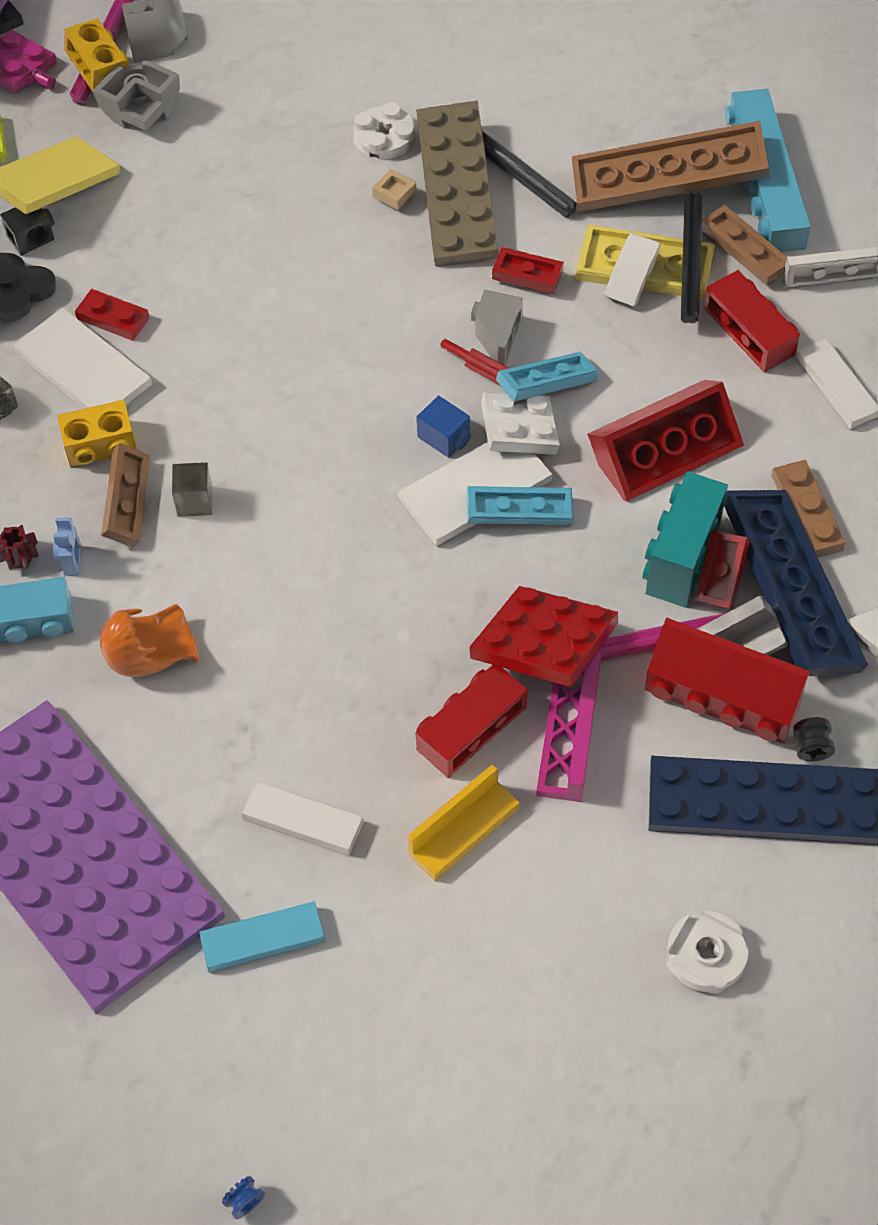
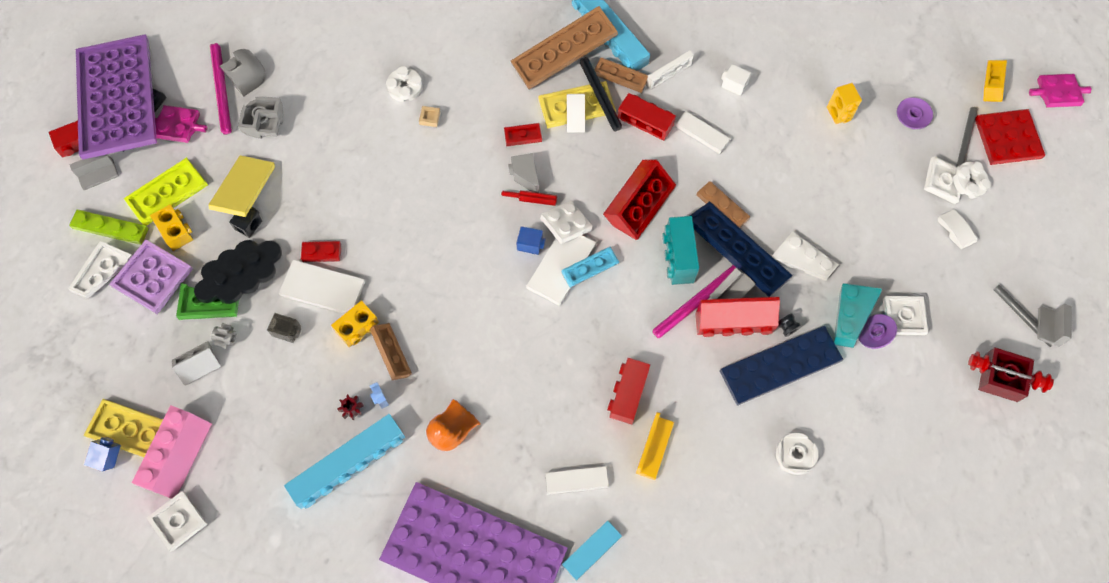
camera: 30 degrees left, 10 degrees up
yellow brick [64,18,129,92] -> none
clear smoke brick [172,462,213,517] -> none
dark tan plate [416,100,499,266] -> none
red plate [469,586,618,687] -> none
black axle [482,130,577,218] -> none
medium azure tile [496,352,599,402] -> none
dark pink fence [536,652,602,802] -> none
red plate [695,530,750,609] -> none

